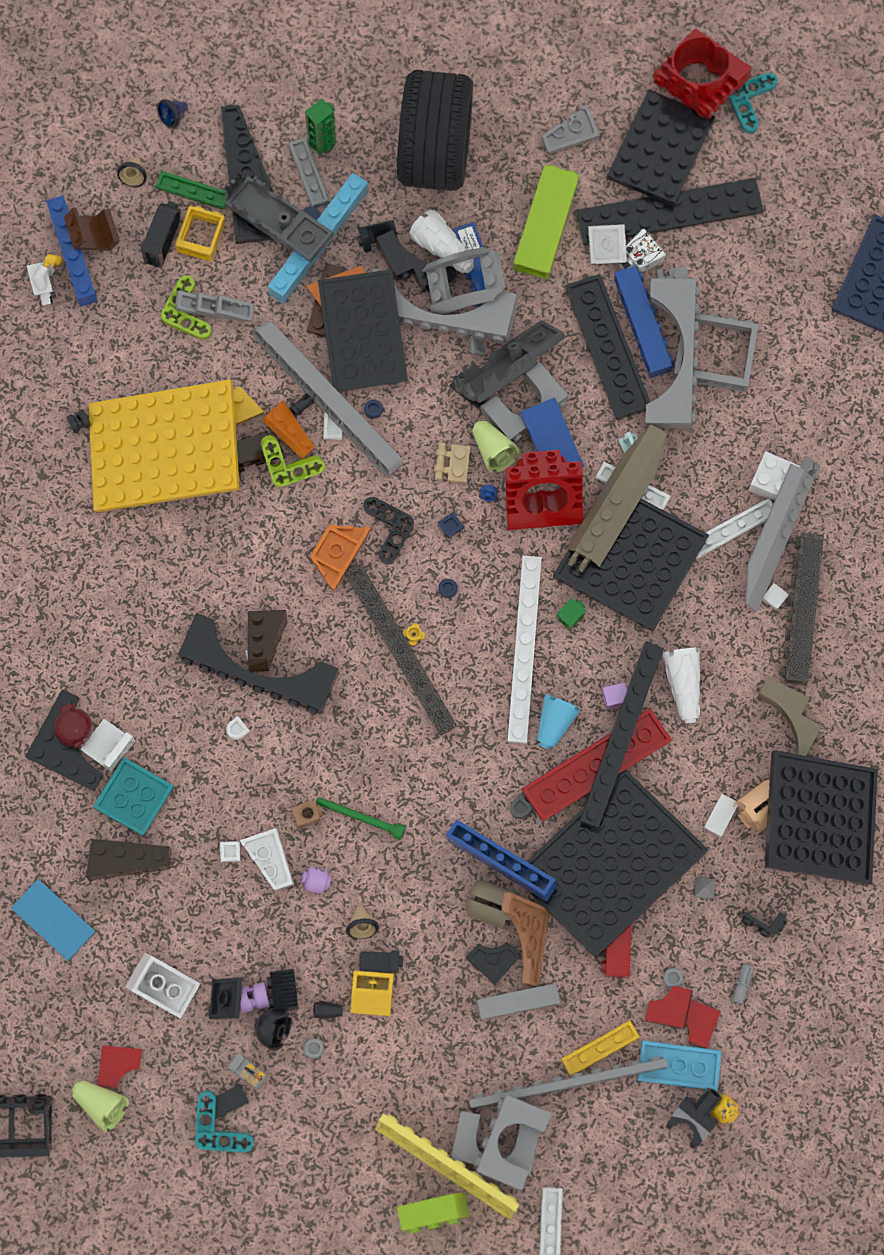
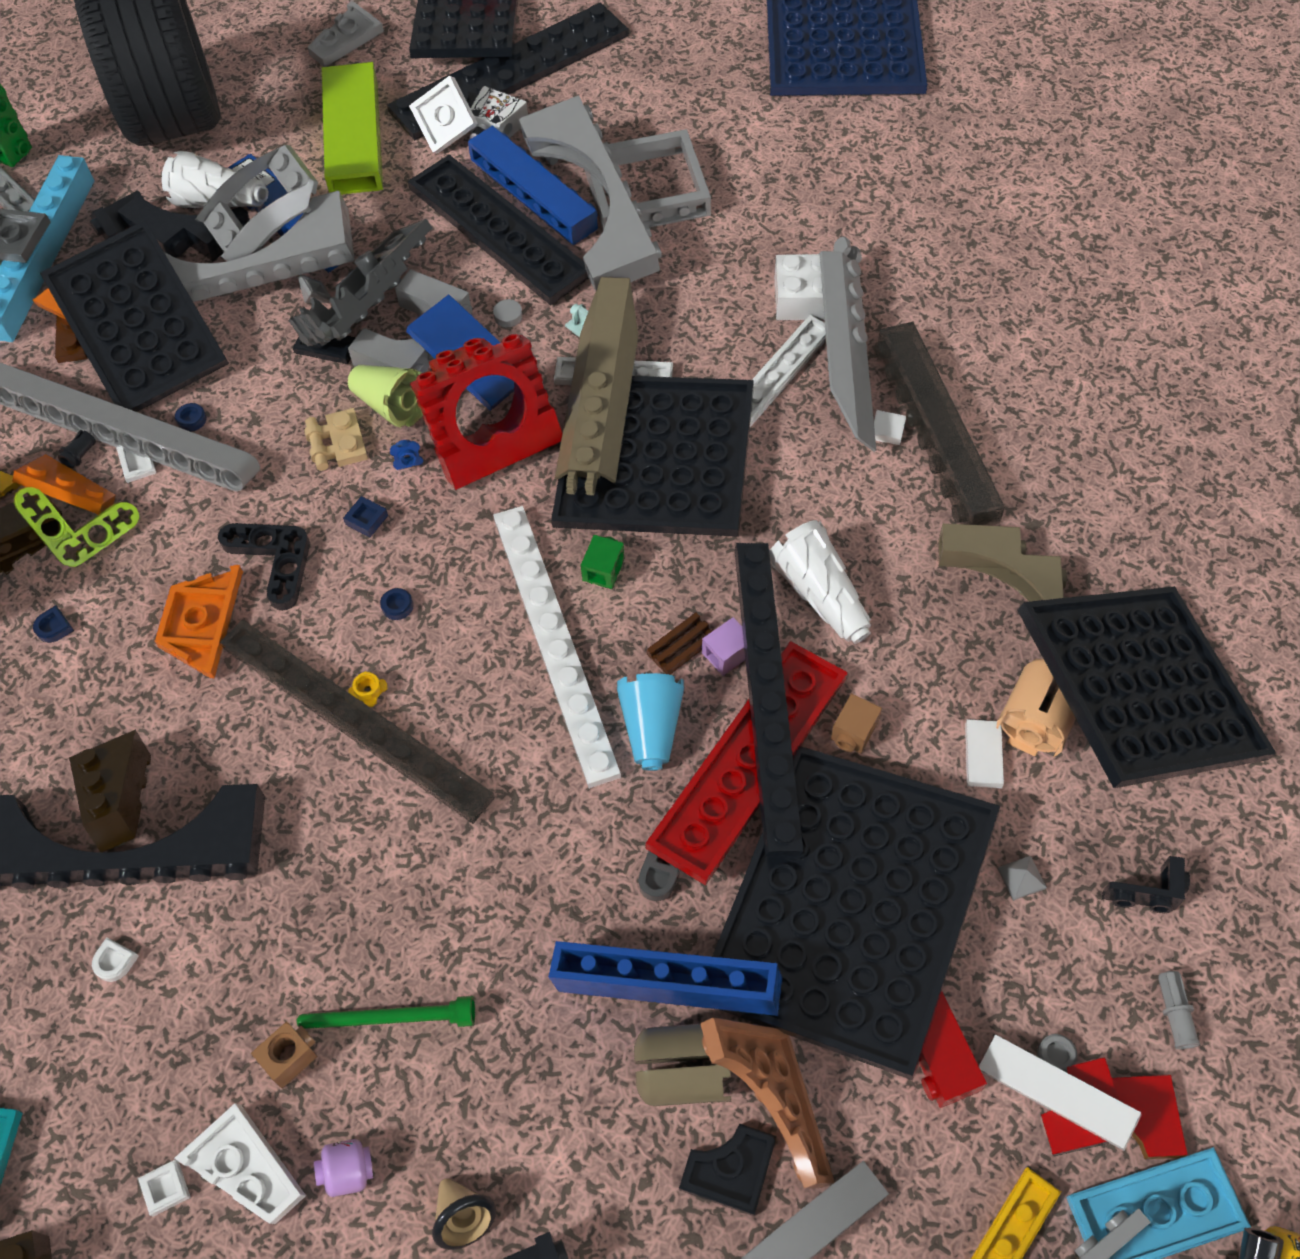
camera: 20 degrees left, 15 degrees down
none -> dark blue tile [33,605,74,643]
none -> light grey tile [493,299,523,328]
none -> reddish brown tile [647,612,714,675]
none -> medium nougat brick [831,693,882,754]
none -> white tile [979,1035,1142,1151]

